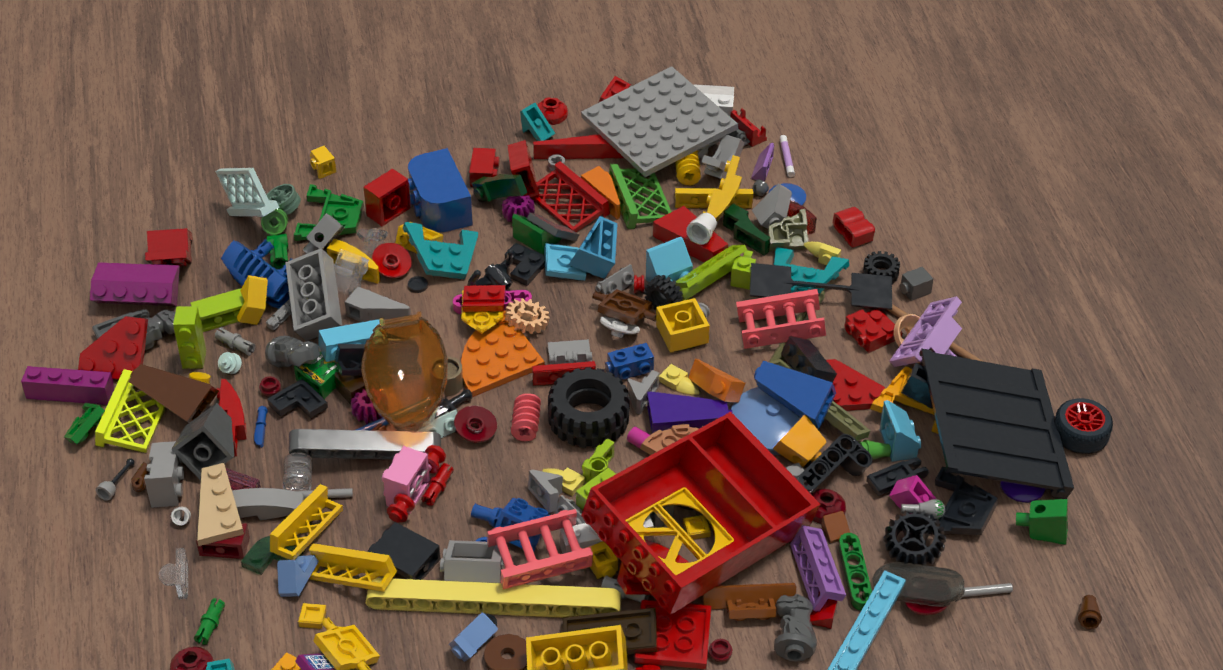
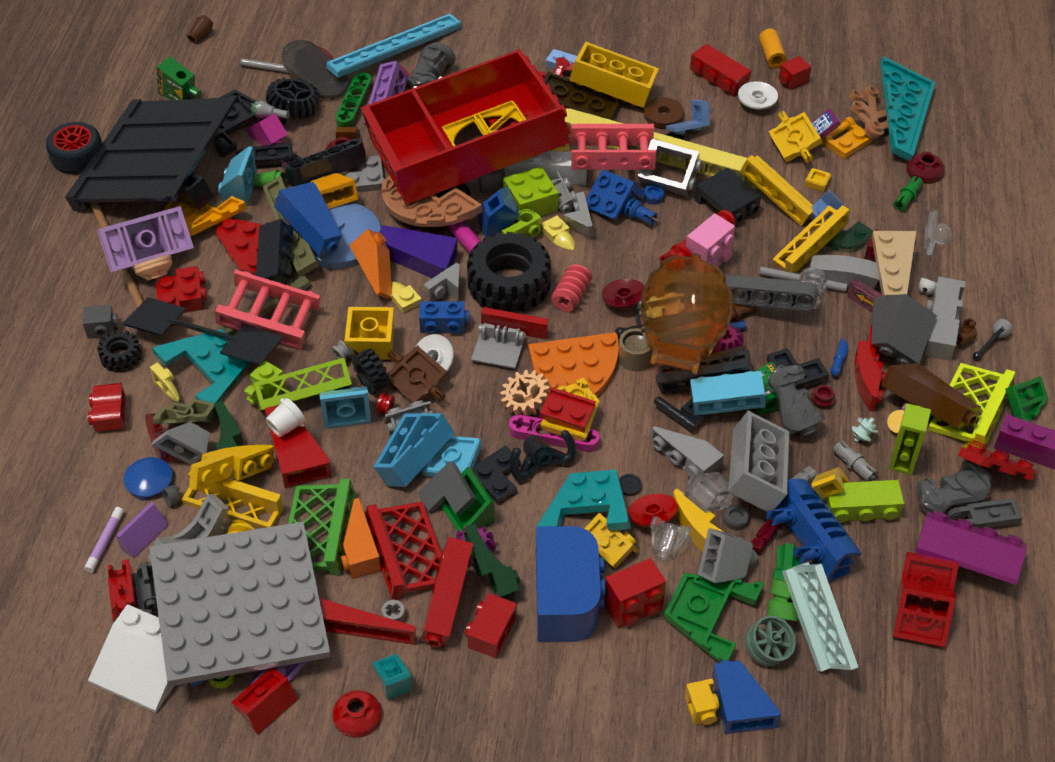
camera: 160 degrees left, 5 degrees up
none -> blue slope [476,186,520,237]
none -> blue slope [712,660,781,734]

